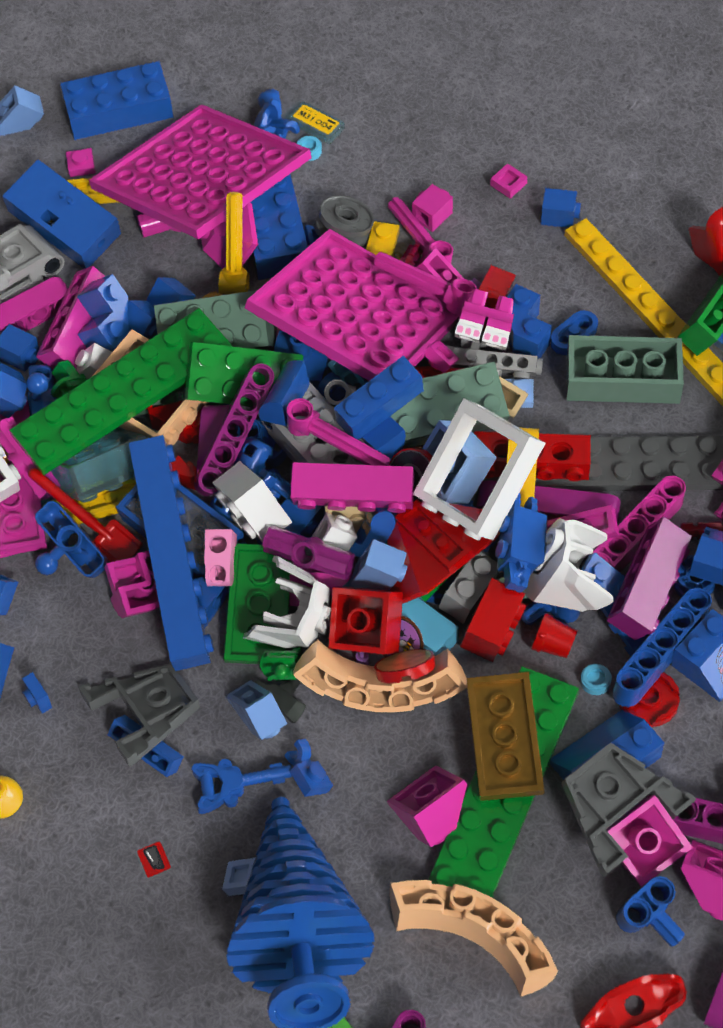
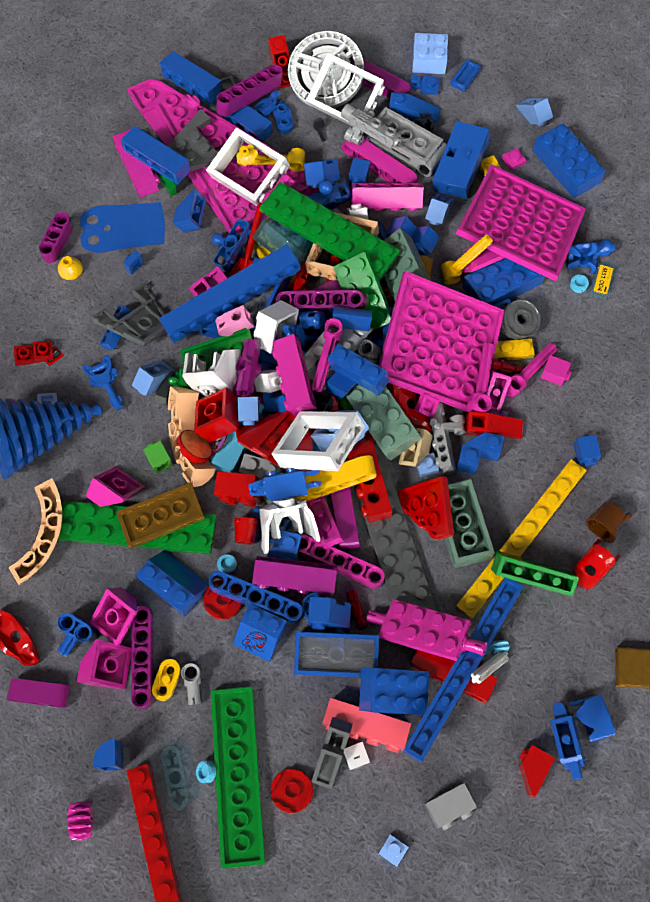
camera: 70 degrees right, 10 degrees up
green piece [51,360,86,399] -> none
blue brick [77,274,129,351] -> none
blue plate [284,739,333,797] -> none
hips [454,289,514,351] -> none
dark pink plate [490,163,528,199] -> none
blue plate [551,310,598,355] -> none
dark grey wing [561,743,697,877] -> none
none -> red slope [14,341,53,366]
none -> bright green brick [143,441,173,474]
none -> red plate [398,476,454,540]
none -> medium blue slope [425,193,454,225]
none -> reddish brown hat [586,502,632,543]

